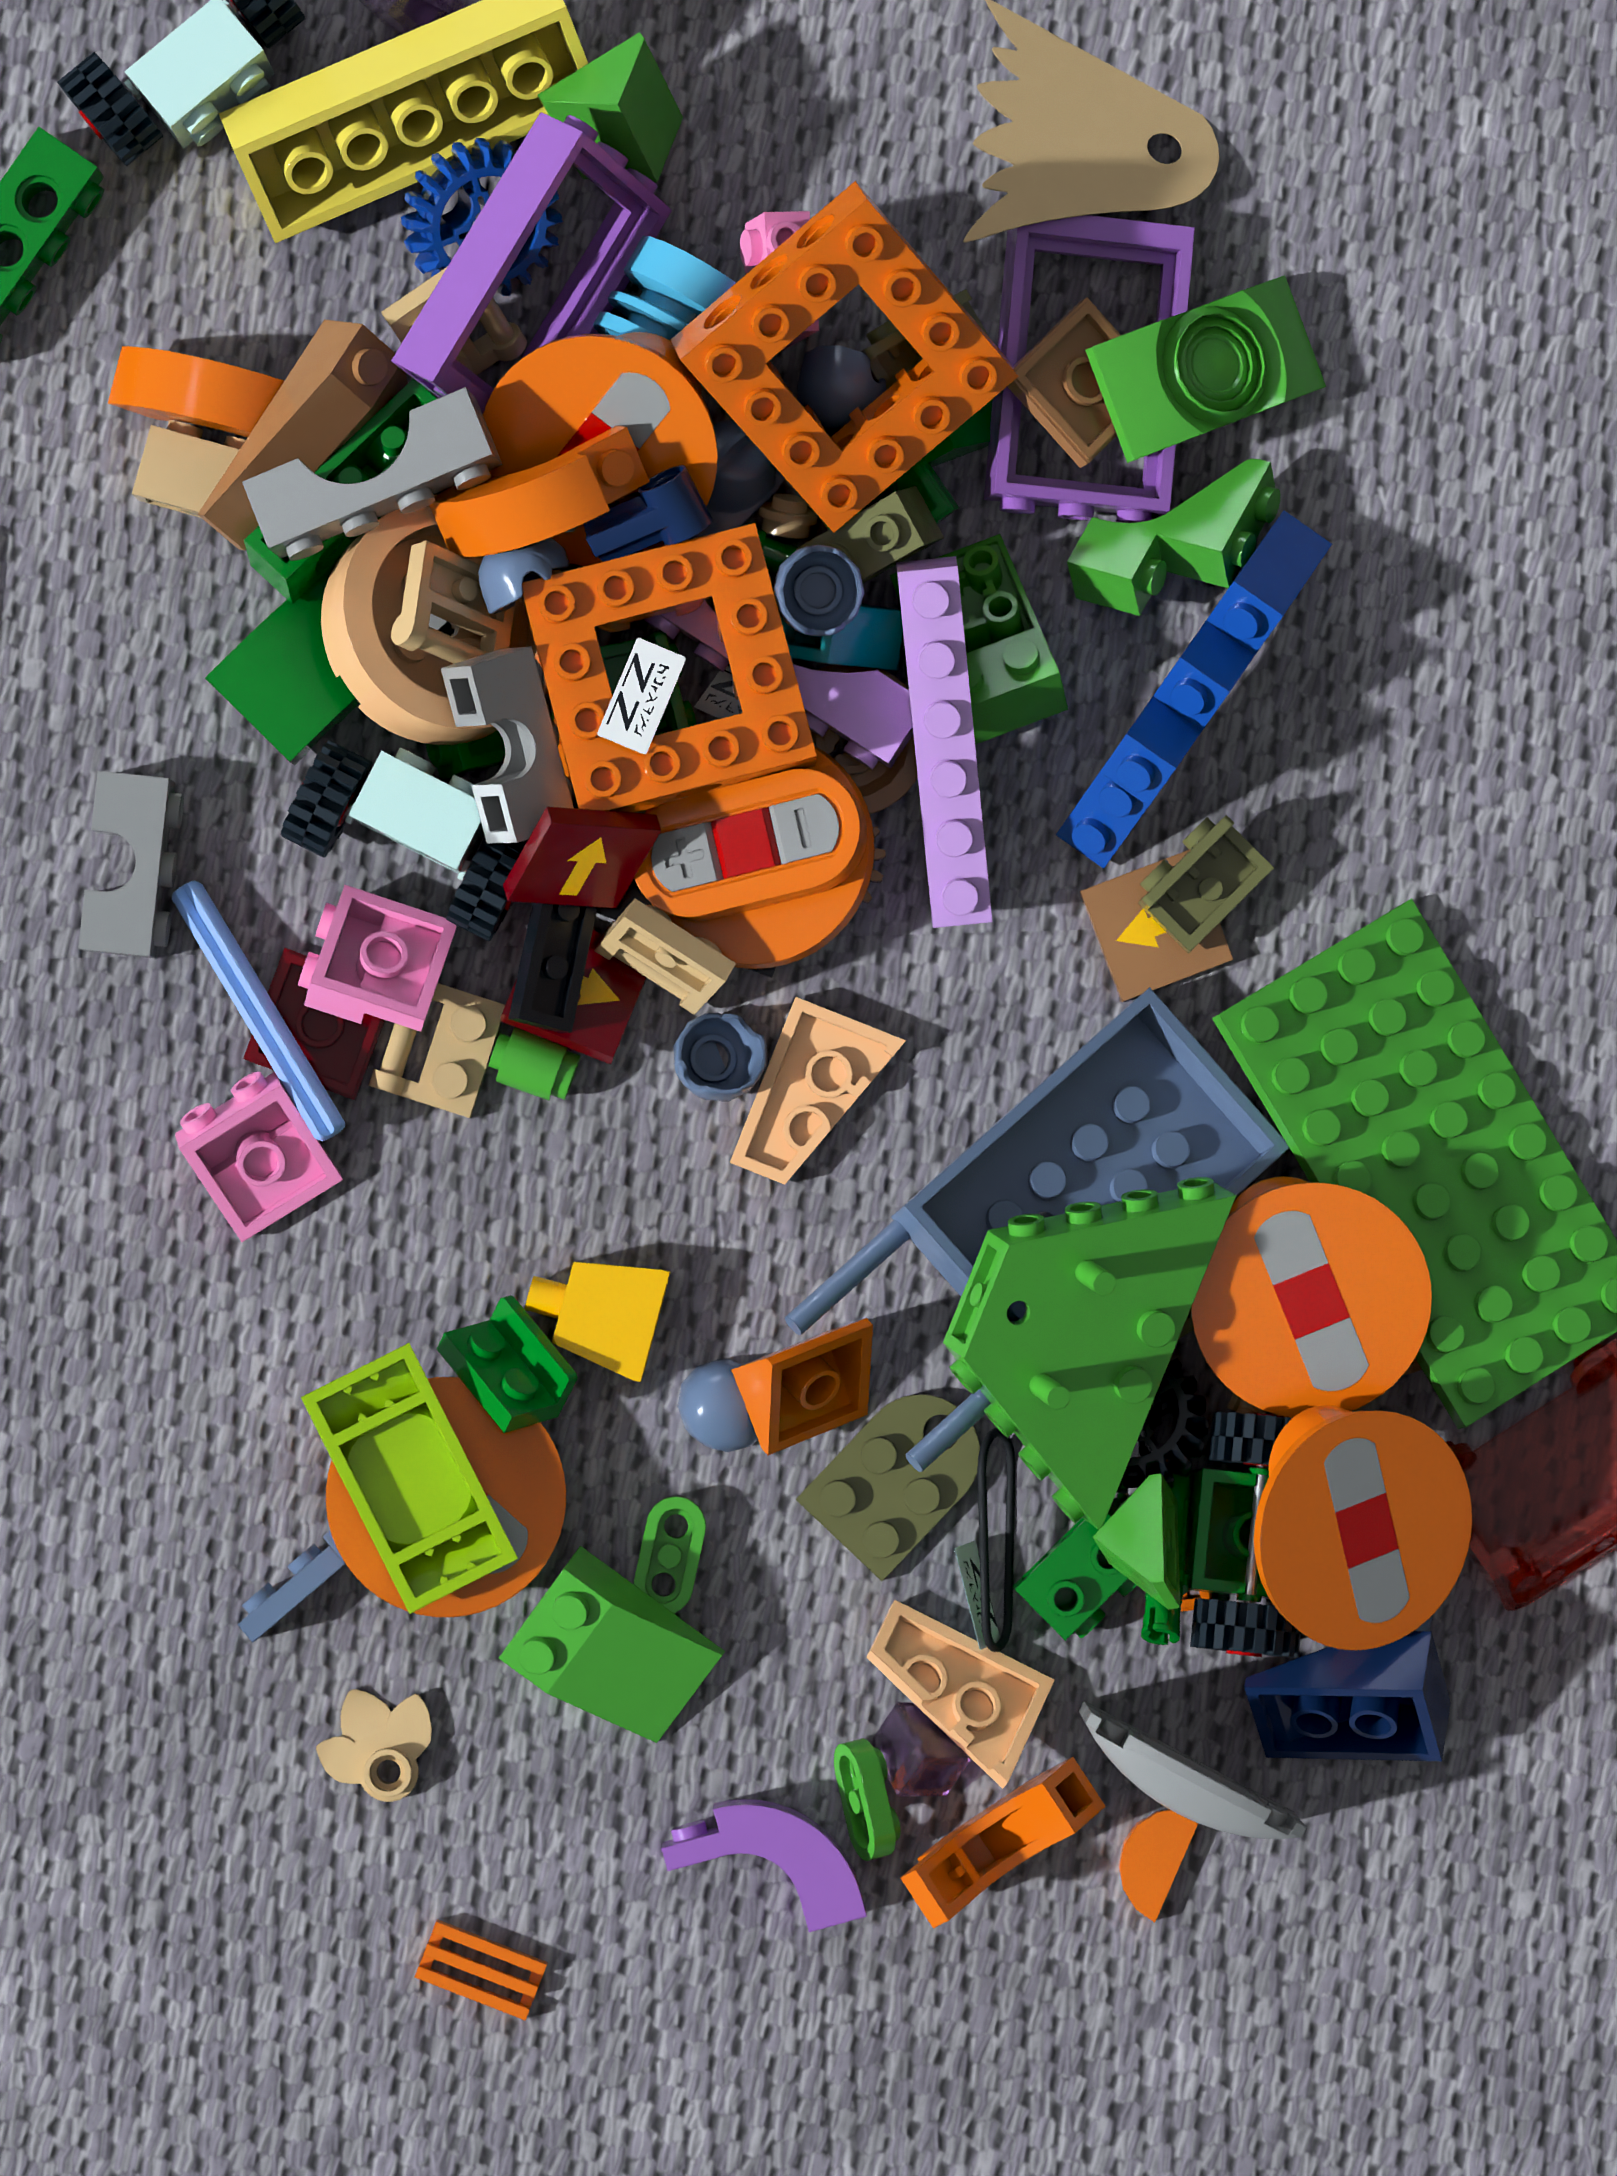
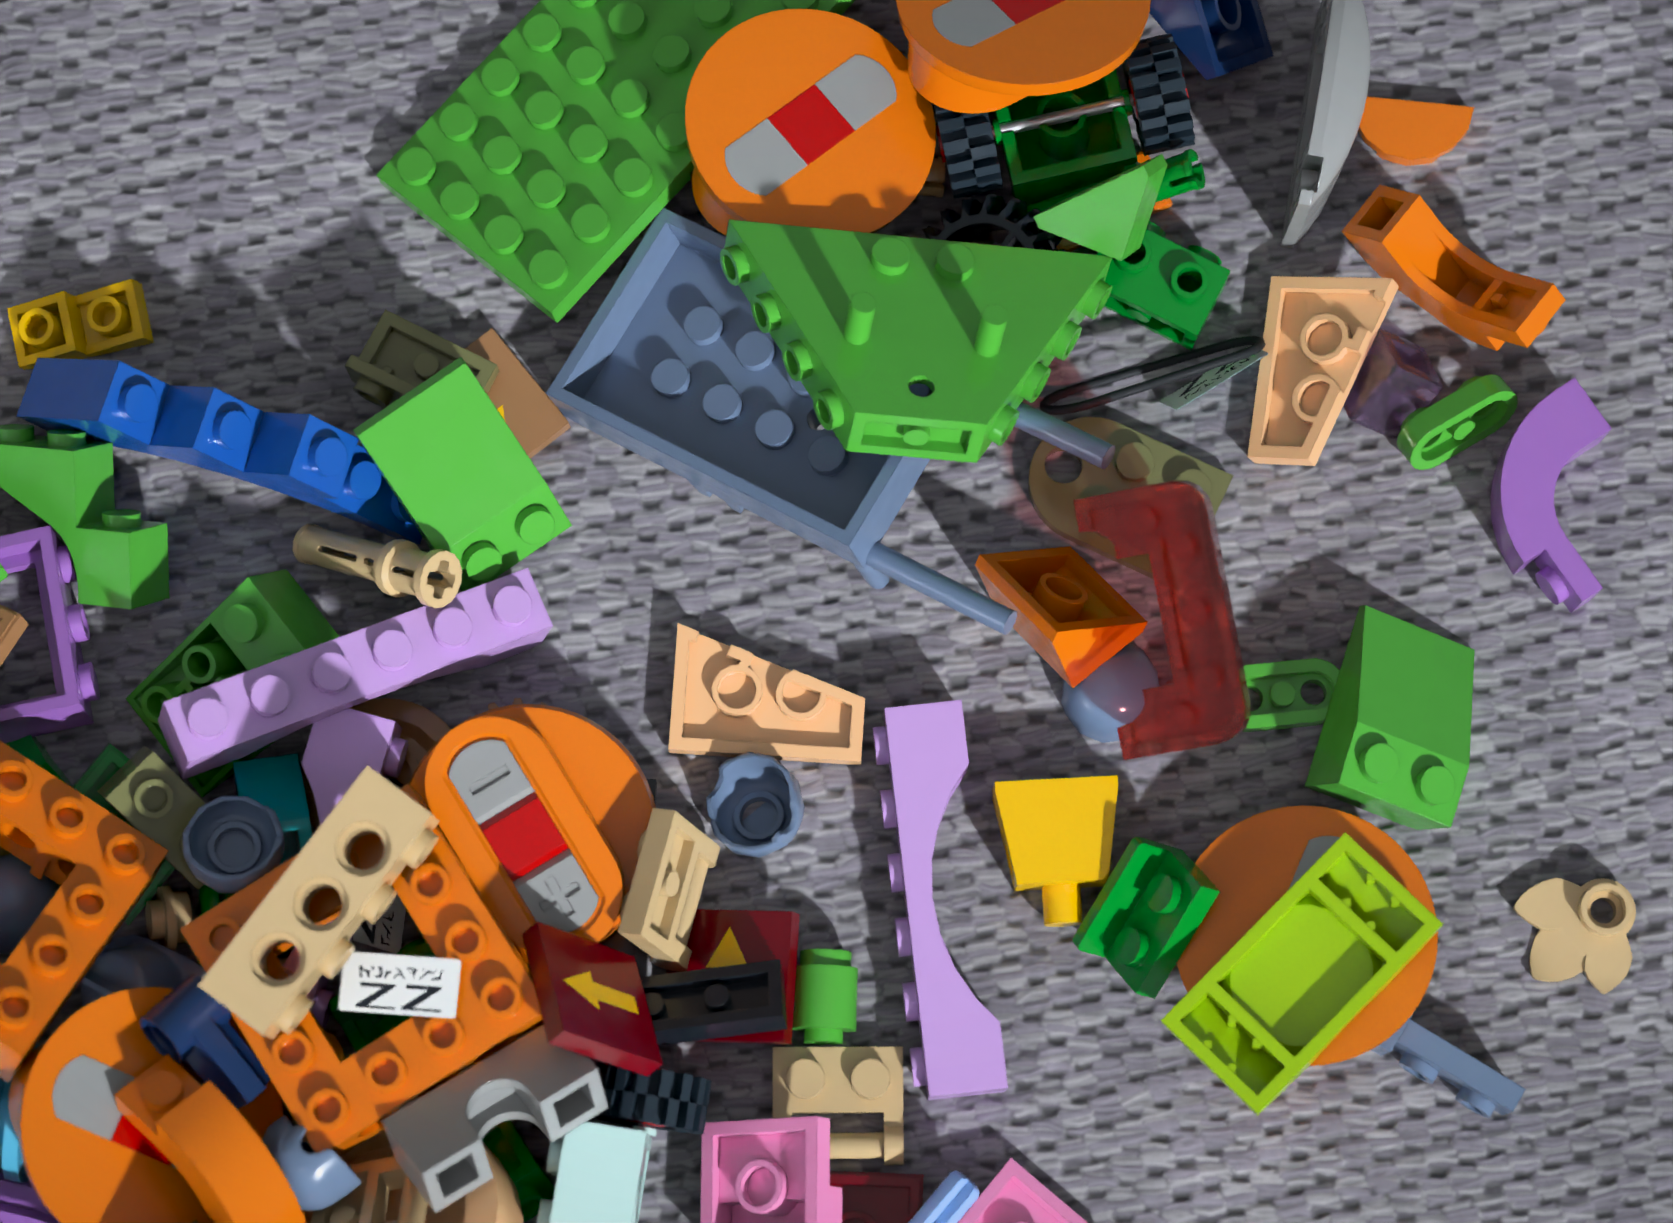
camera: 105 degrees left, 10 degrees down
none -> yellow slope [7,278,154,370]
none -> tan brick [197,765,440,1039]
none -> tan pin [293,524,462,608]
none -> bright green slope [353,357,572,592]
none -> lavender arch [872,700,1008,1100]
none -> clear red windscreen [1073,480,1251,760]

